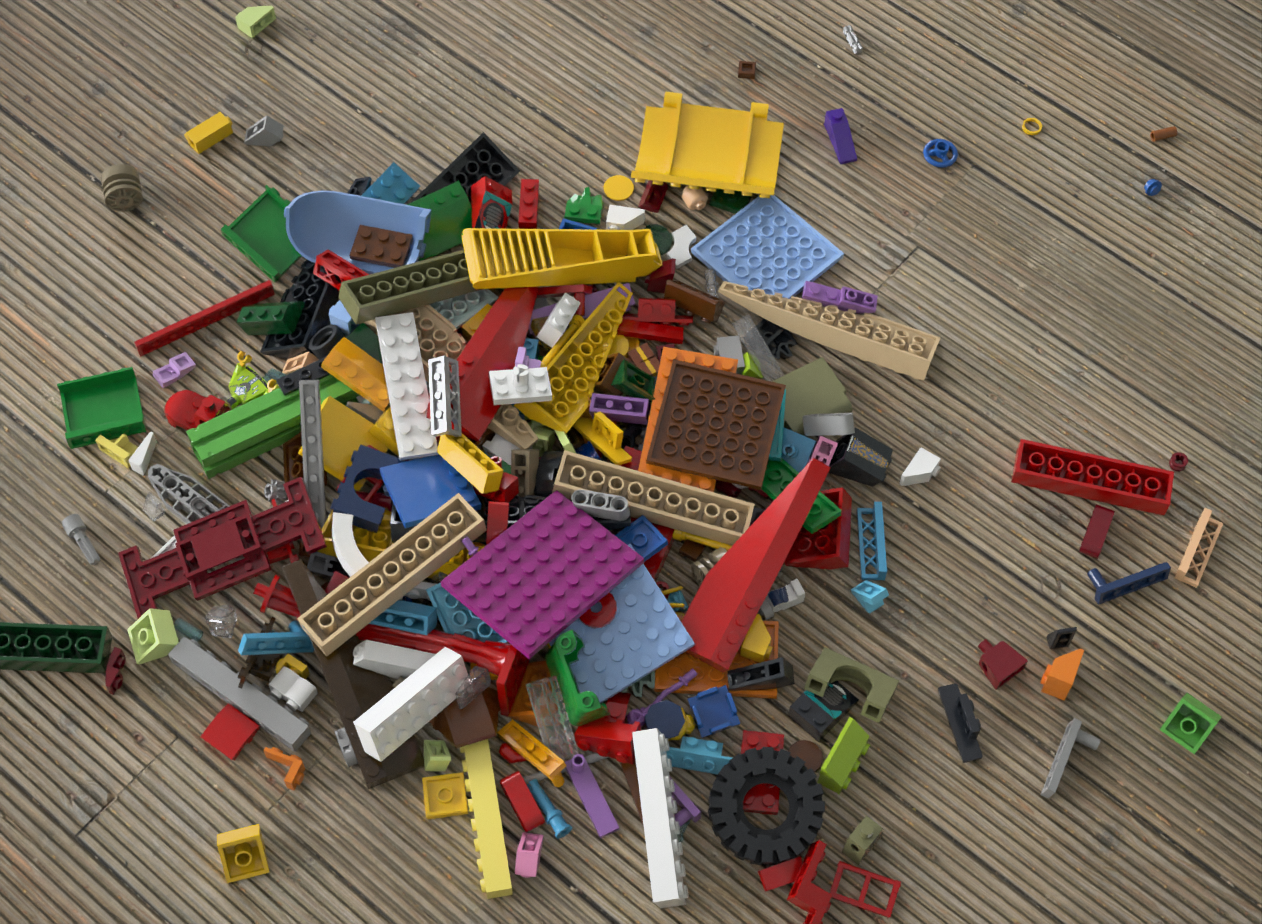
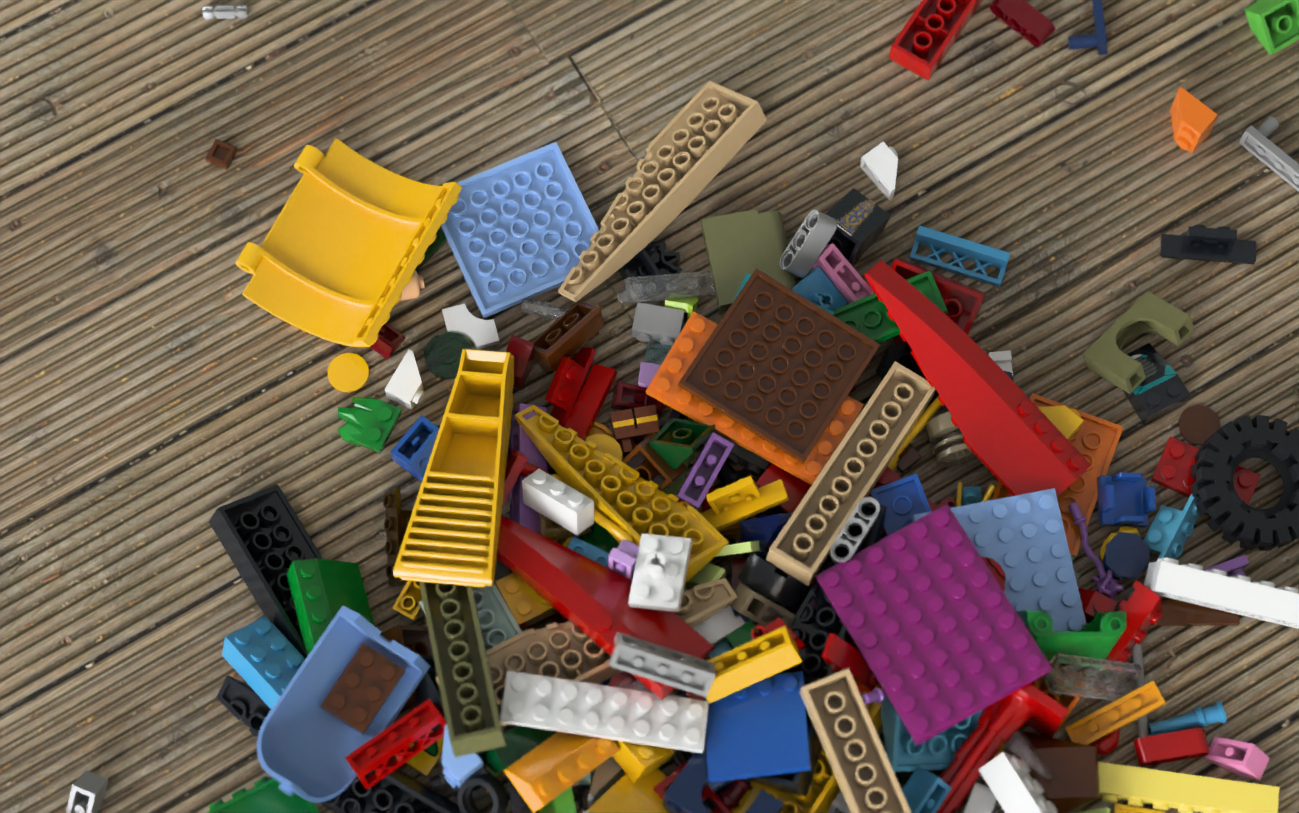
camera: 70 degrees left, 10 degrees up
slope [471,176,513,229] -> none
red brick [518,179,540,229] -> none
medium lavender piece [565,754,619,839] -> none
black slope [727,657,795,691] -> none
medium lavender slope [802,281,878,313] -> none
lime slope [817,717,870,795] -> none
dark purple slope [824,108,857,165] -> none
medium azure slope [851,580,889,613] -> none
dark red torso [978,639,1028,690] -> none
black slope [1046,627,1077,650] -> none

